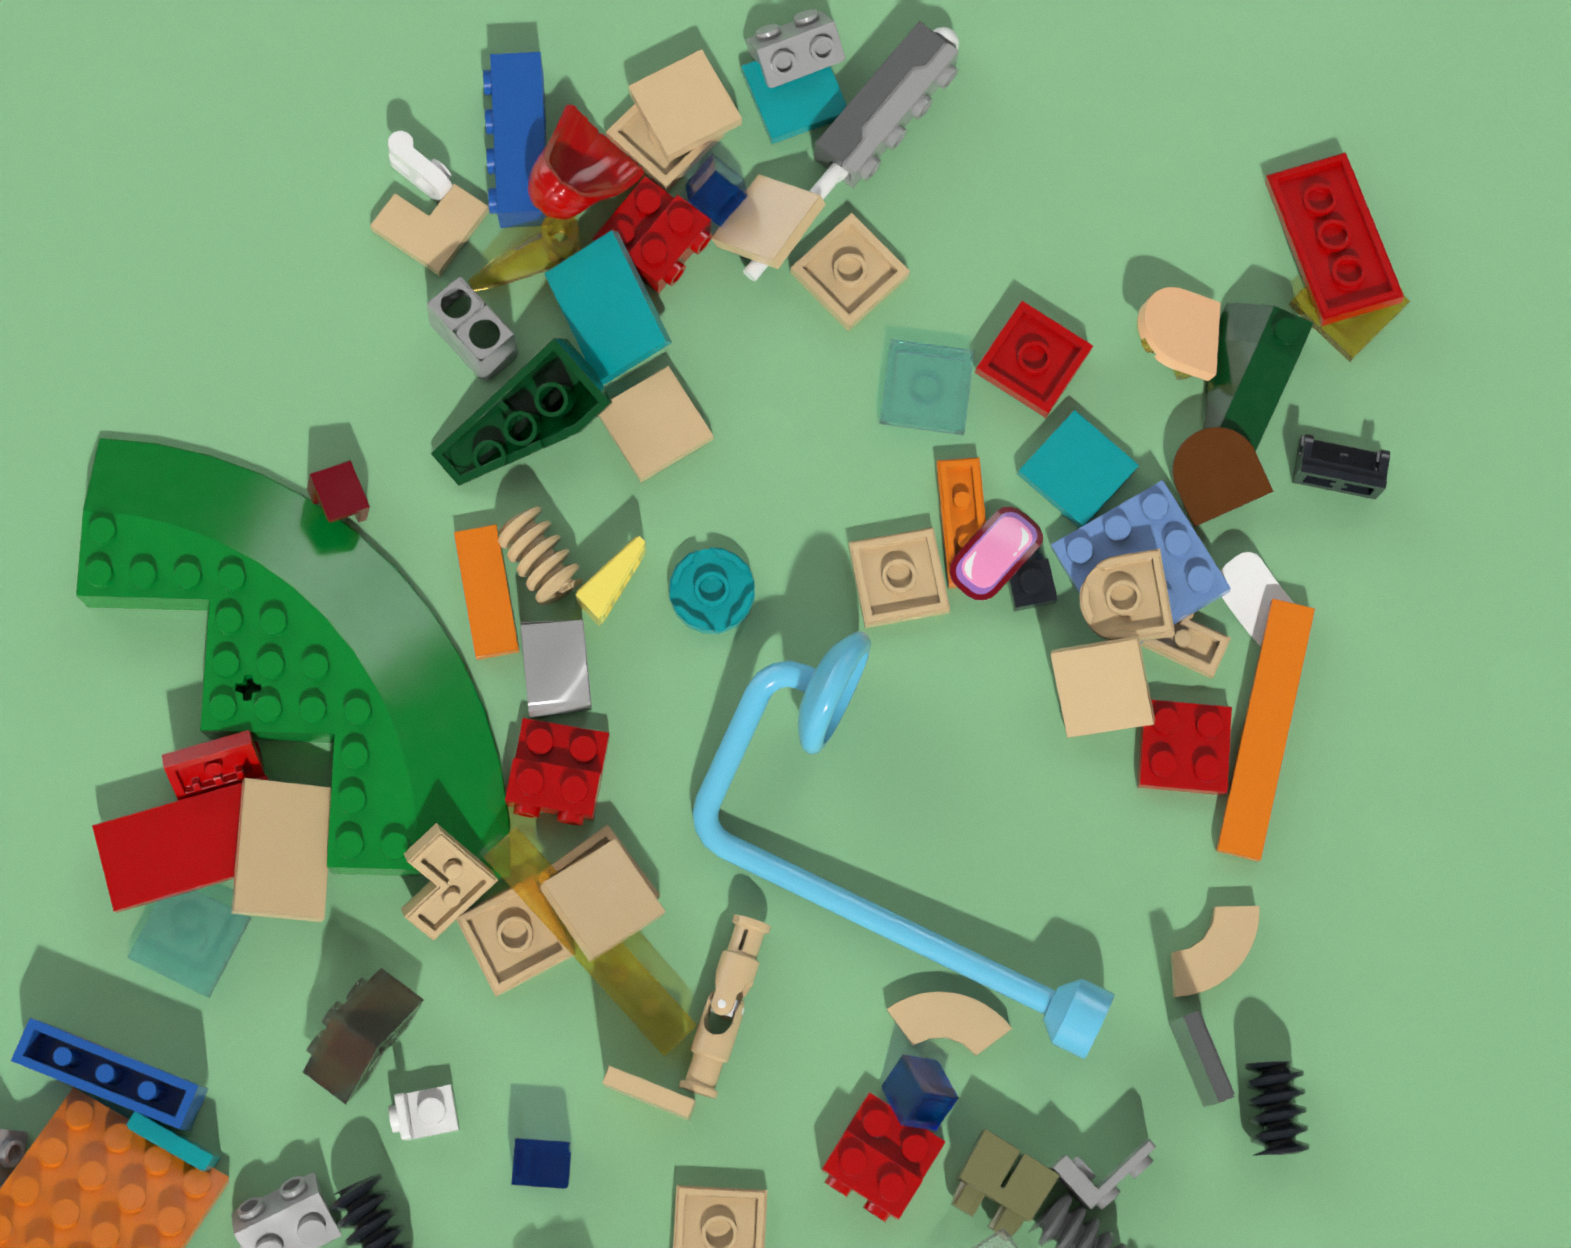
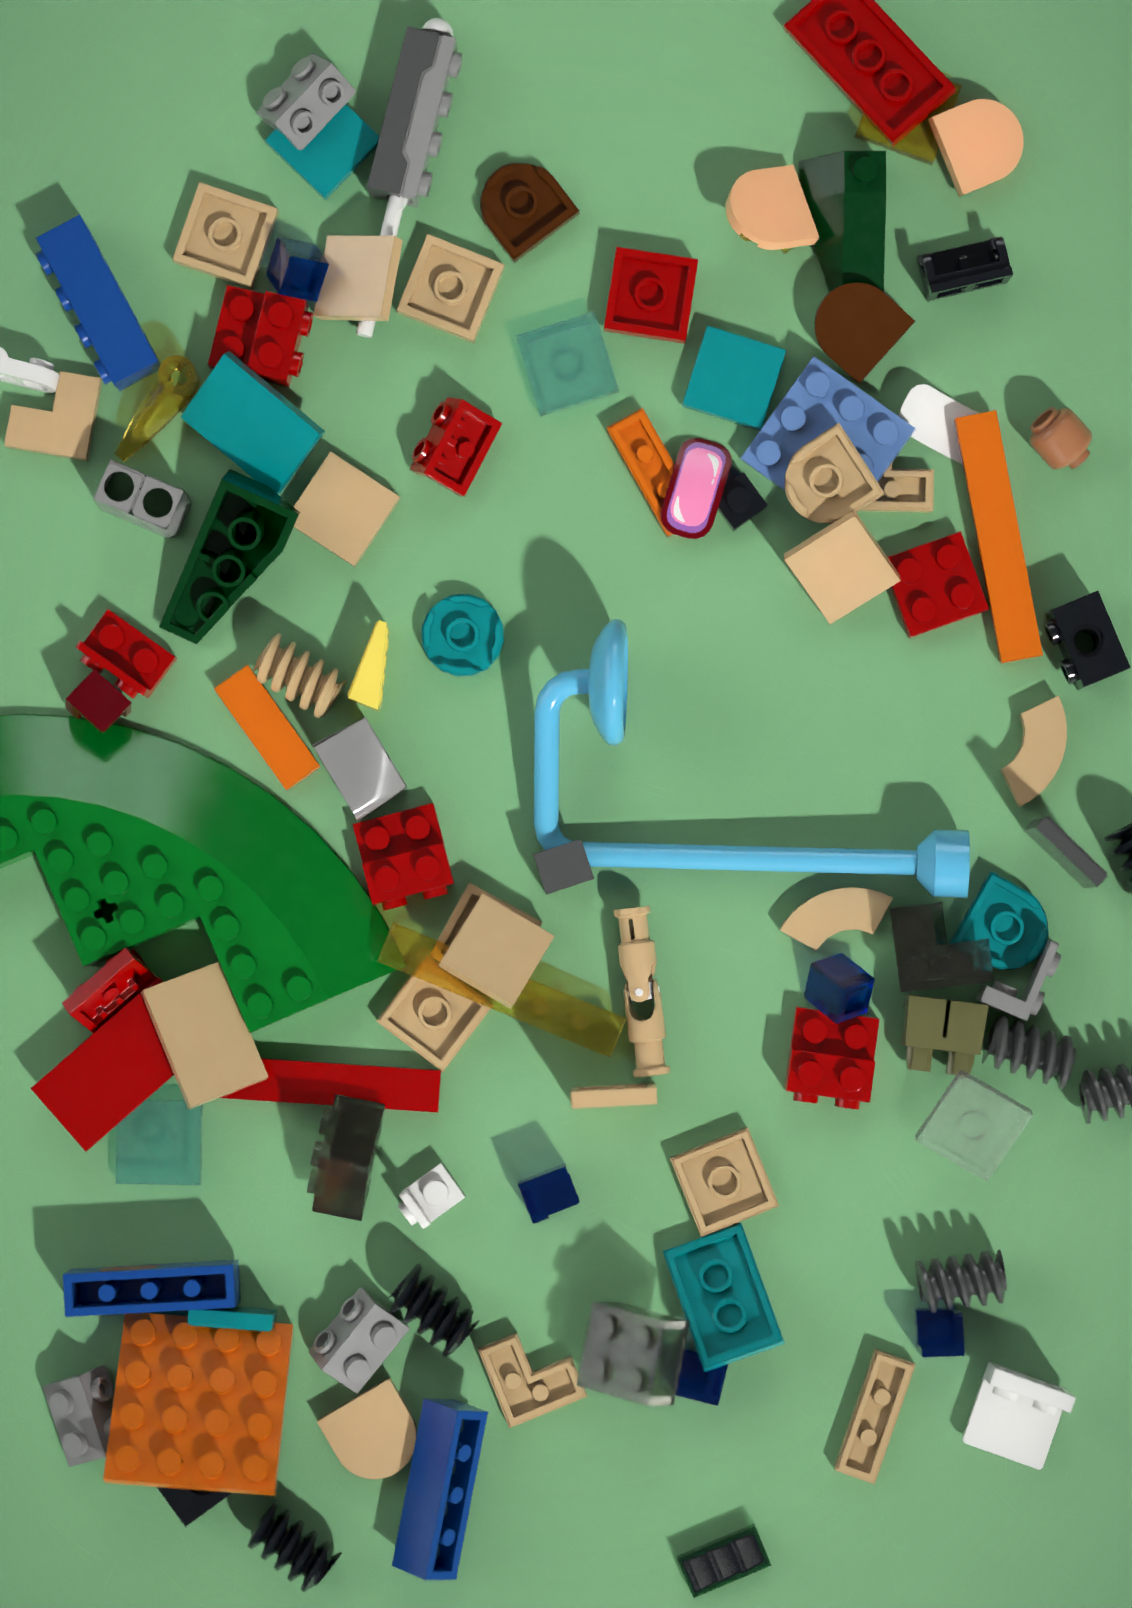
camera: 15 degrees left, 10 degrees up
tan tile [401,823,498,941] -> none
red hair [528,105,644,220] -> none
tan tile [628,49,742,162] -> none
tan tile [848,527,950,628] -> none
none -> red bracket [75,609,177,699]
none -> red tile [220,1058,441,1113]
none -> red bracket [410,397,503,497]
none -> reddish brown tile [480,163,580,263]
none -> dark grey panel [533,840,594,895]
none -> clear smoke brick [890,902,994,992]
none -> light nougat tile [928,99,1024,197]
none -> teal tile [949,871,1049,970]
none -> nougat head [1030,407,1092,469]
none -> black brick [1044,591,1131,690]

